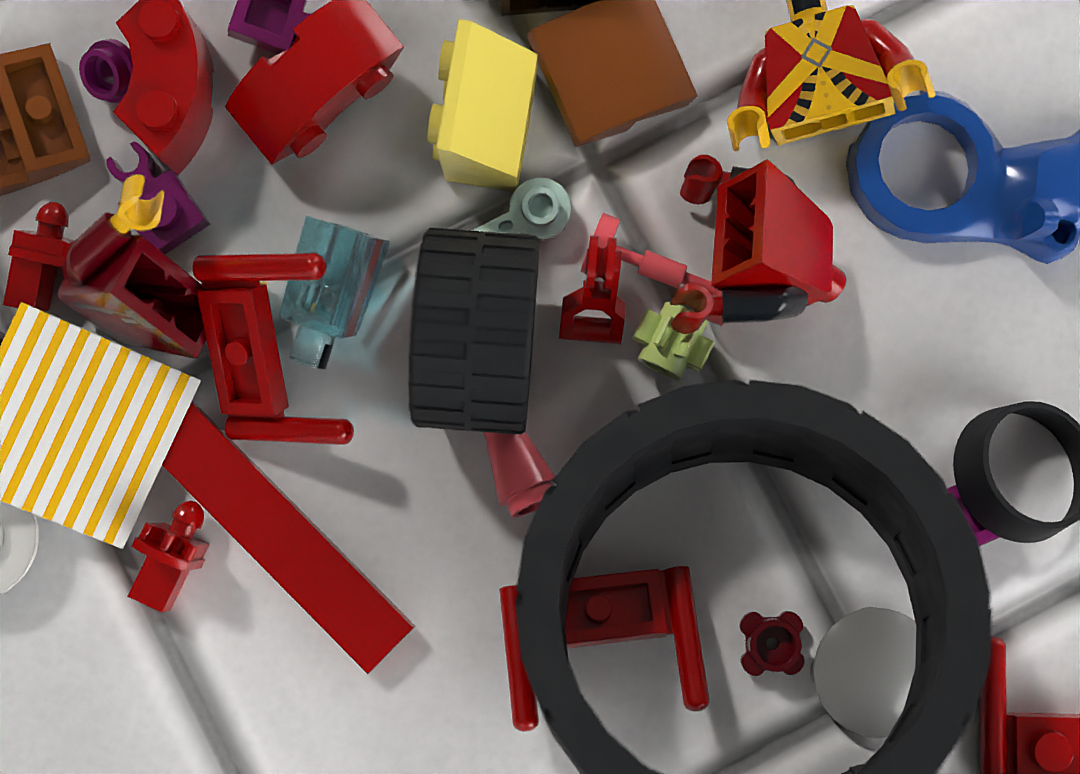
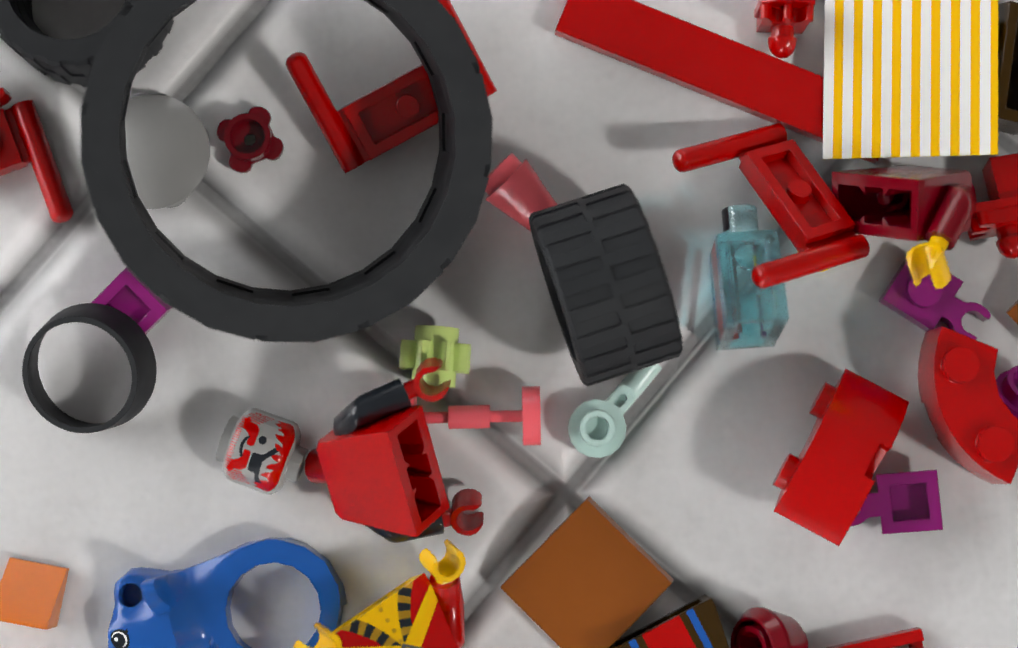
camera: 165 degrees right, 0 degrees up
light yellow slope [427,19,538,192] -> none
red piece [559,236,625,344] -> none
none -> head [216,408,309,495]

